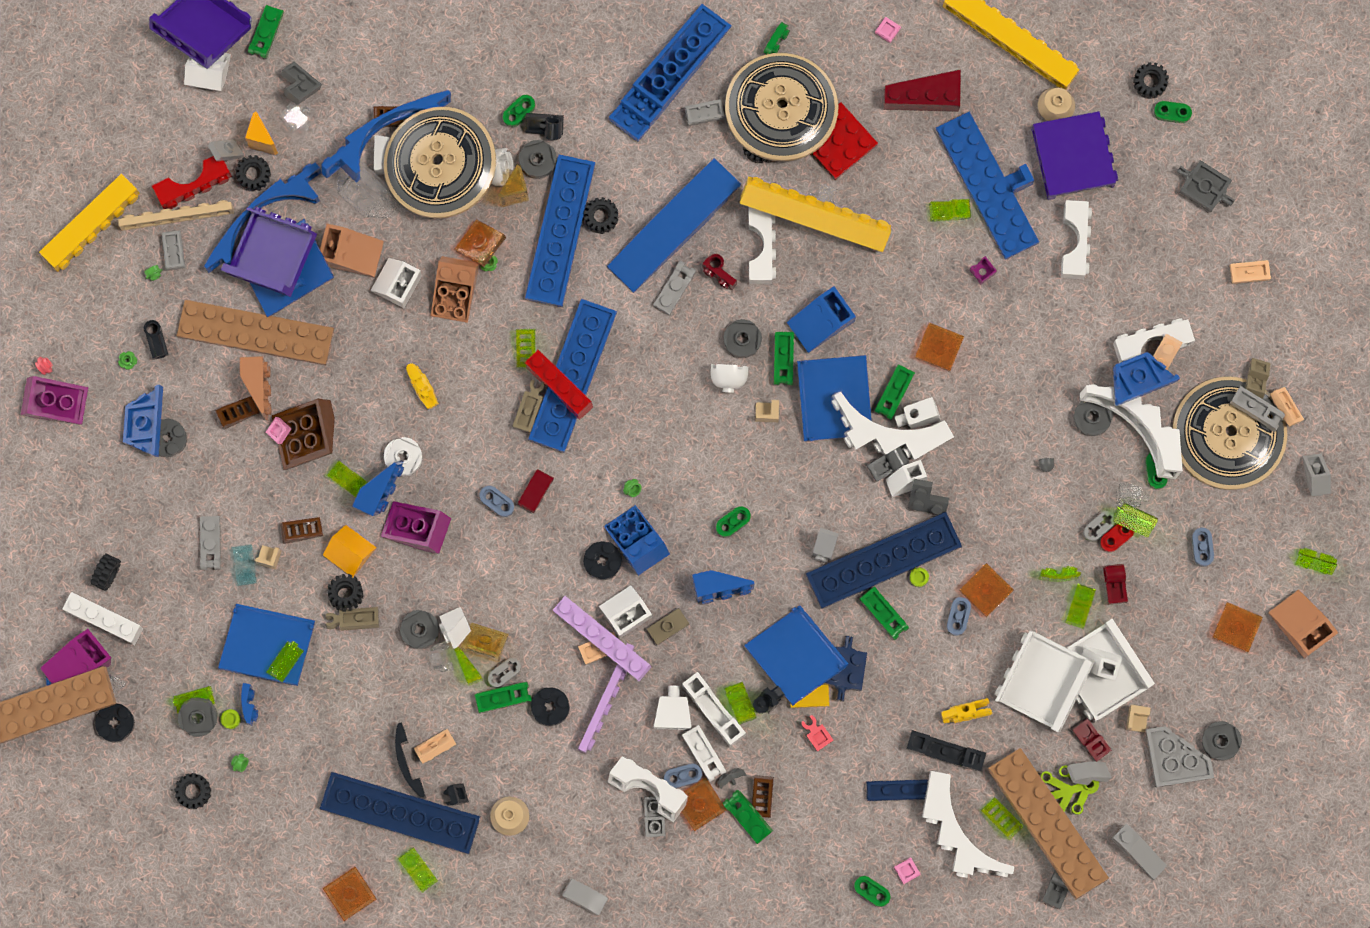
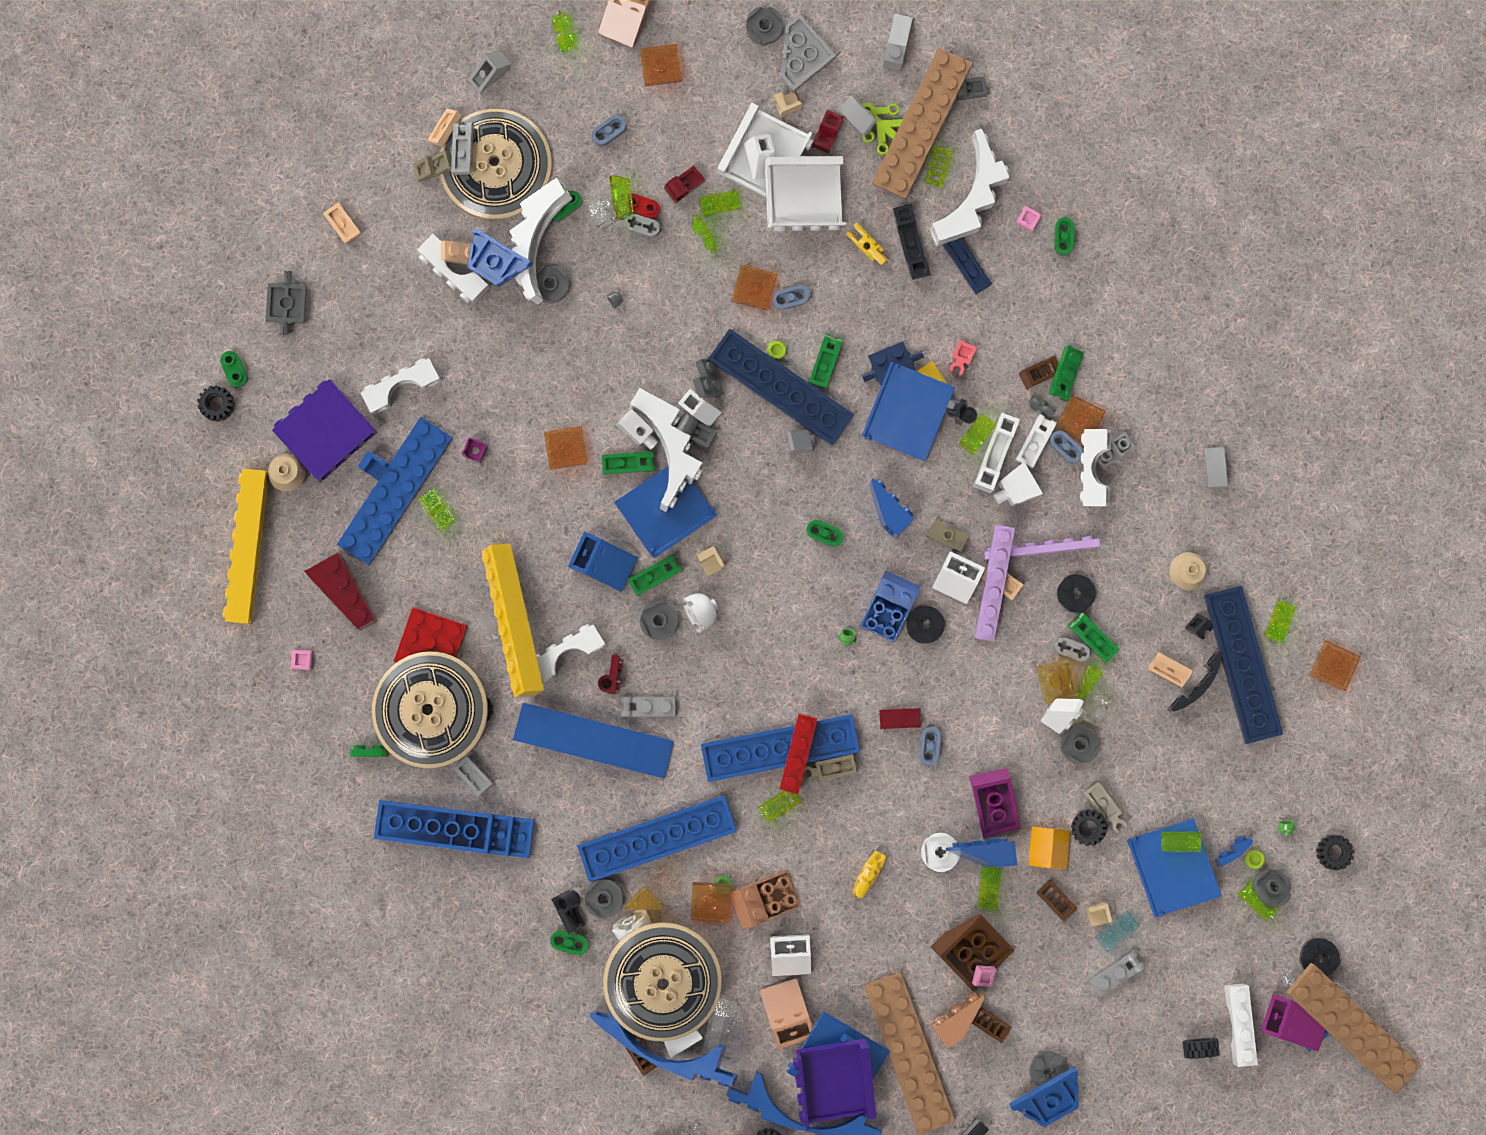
camera: 125 degrees left, 5 degrees up
black tyre [584,197,619,234] -> none

